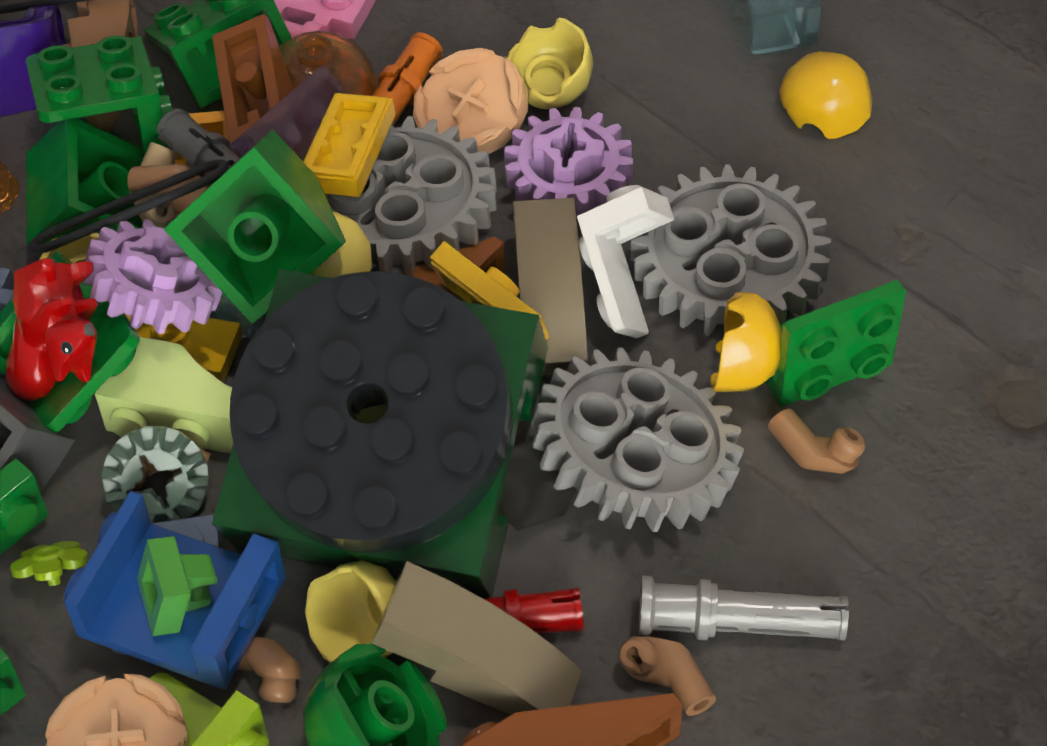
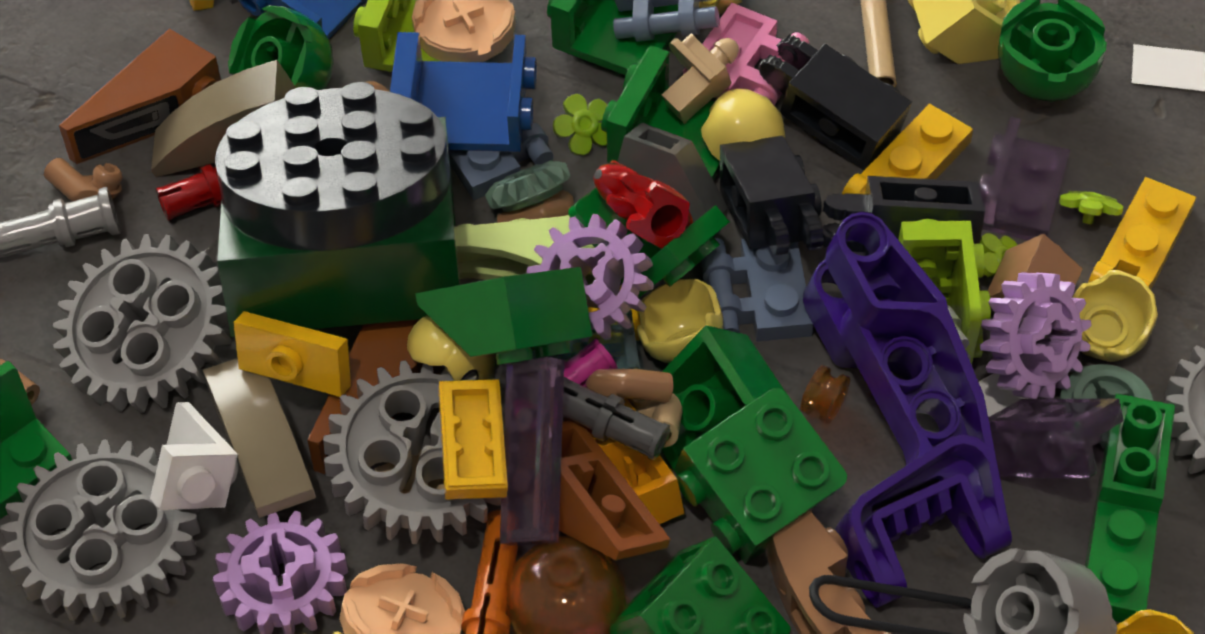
camera: 160 degrees right, 0 degrees up
black piece [28,159,229,254] -> none
bright green tile [137,536,217,636] -> none
yellow hair [710,292,782,392] -> none

